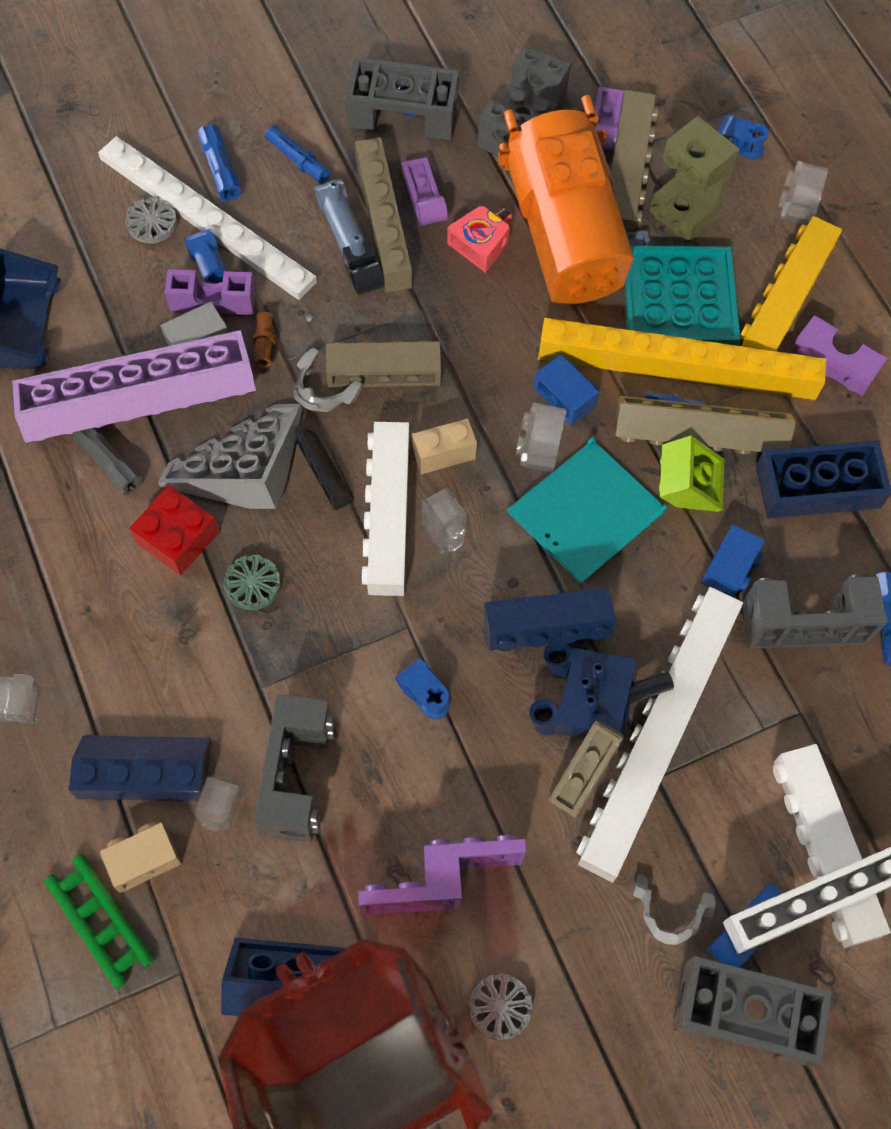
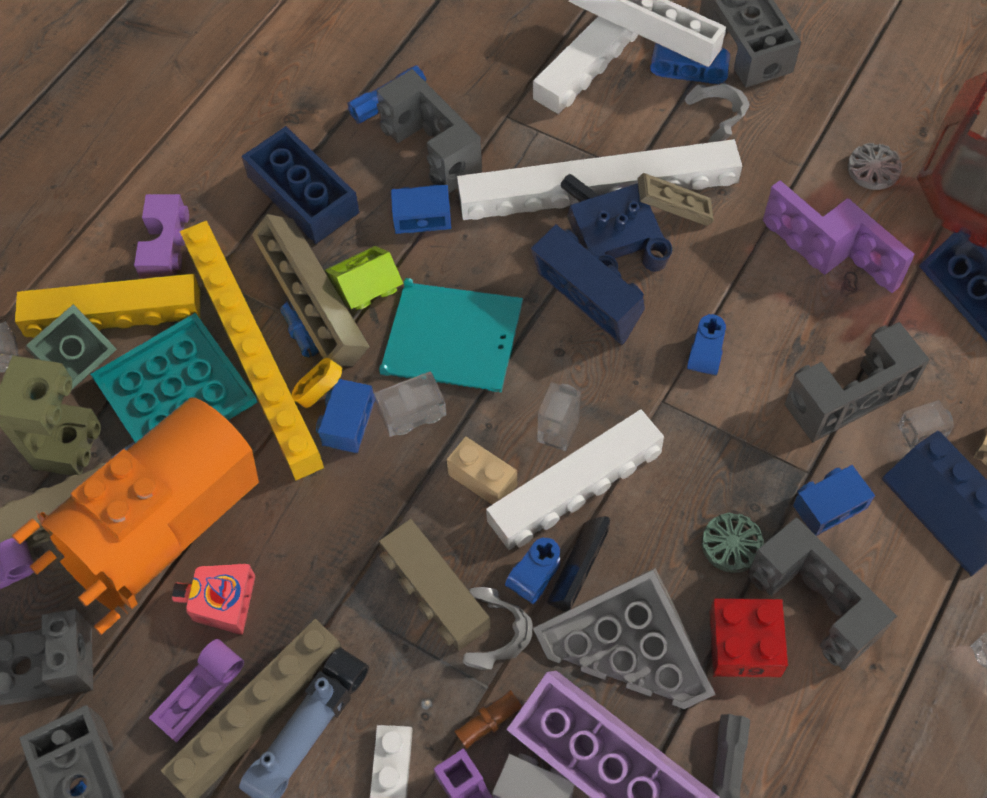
camera: 120 degrees left, 5 degrees down
none -> sand green brick [25,304,117,391]
none -> yellow beam [292,358,342,408]
none -> blue piece [505,538,560,604]
none -> dark grey plate [748,517,897,671]
none -> blue brick [793,465,875,536]

